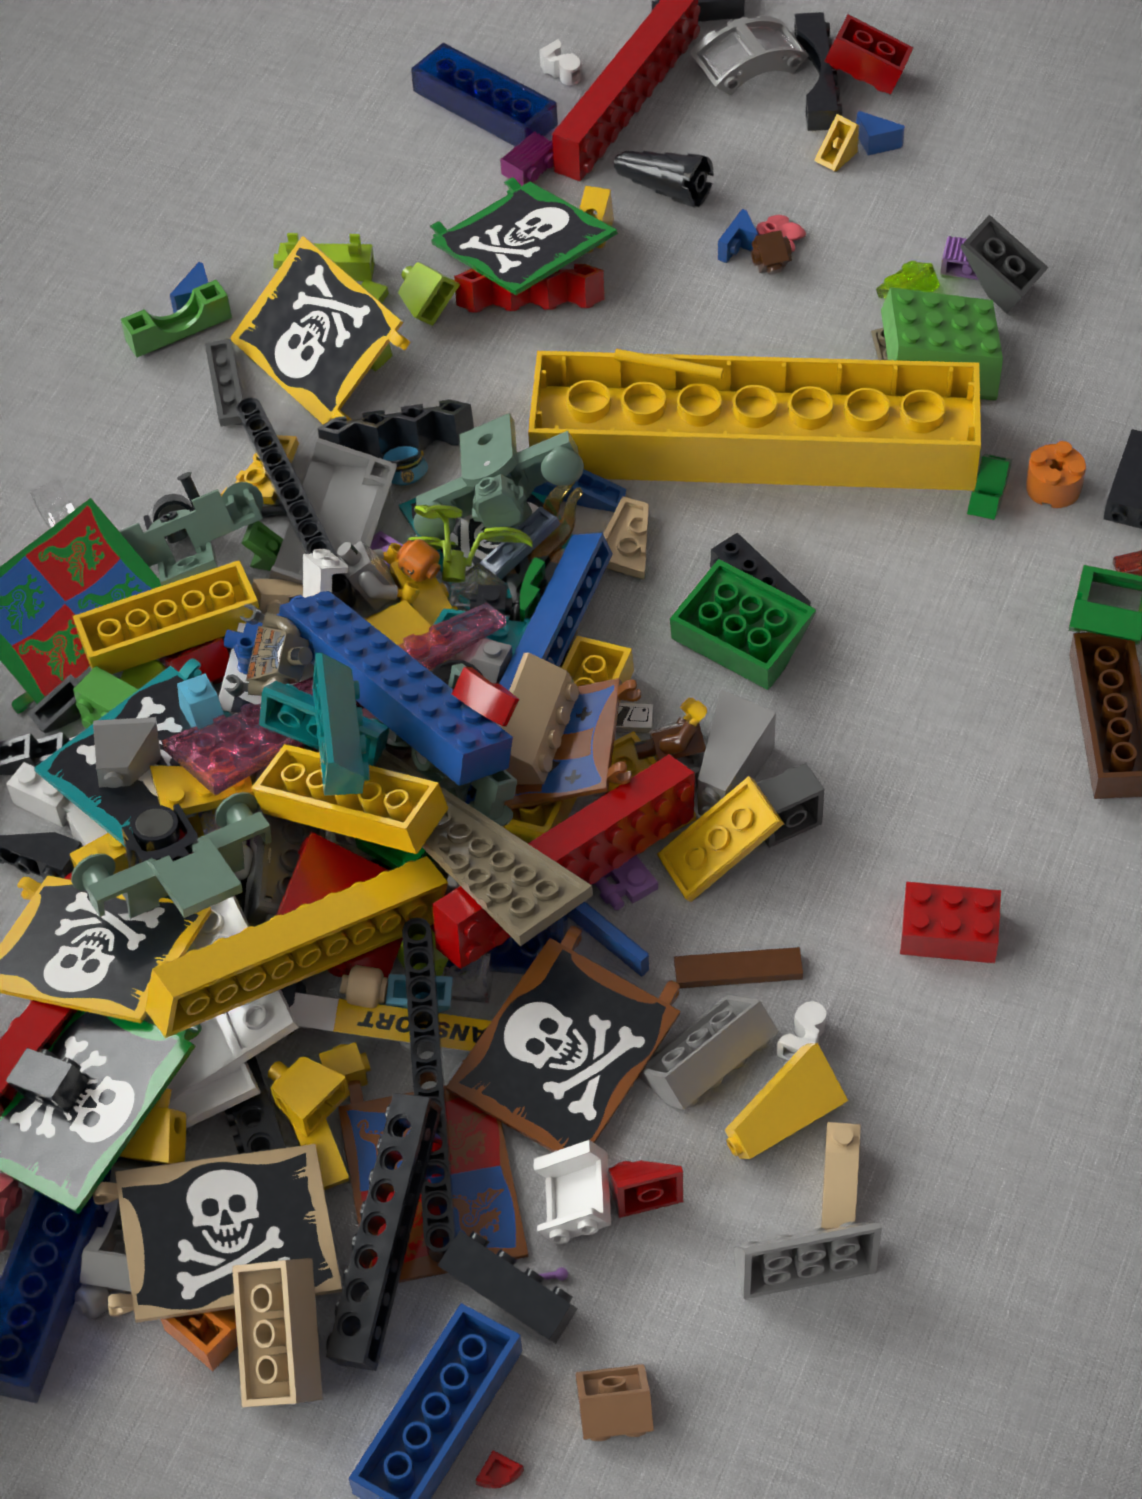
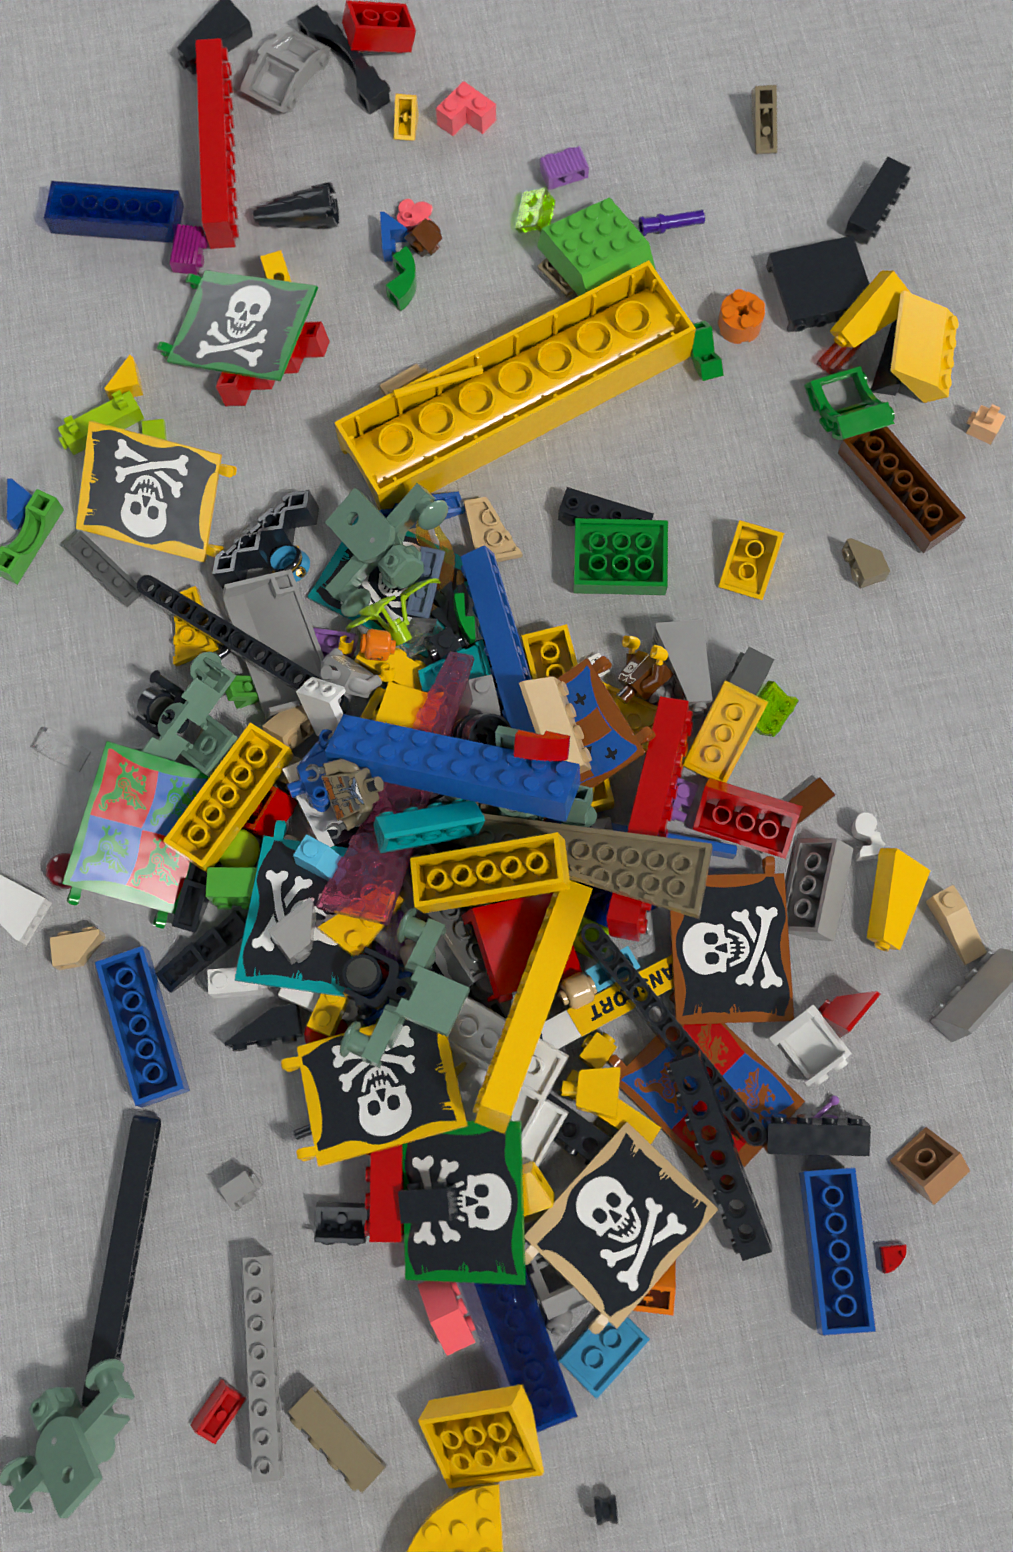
camera: 35 degrees left, 20 degrees up
tan slope [232,1258,323,1407] -> none
teal slope [312,653,369,796] -> none
lime torso [398,262,460,326] -> none
white leg [540,39,581,86] -> none
blue slope [856,111,905,156] -> none
red brick [900,881,1001,964] -> none
dark grey slope [960,215,1049,313] -> none
none -> yellow slope [104,355,144,400]
none -> green brick [386,246,417,312]
none -> coral brick [436,81,496,136]
none -> dark azure tile [558,1316,650,1399]
none -> dark purple pin [638,209,705,237]
none -> red slope [693,778,803,859]
none -> yellow slope [718,520,785,600]
none -> clear neon green bracket [754,681,799,737]
none -> dark tan slope [842,538,890,589]

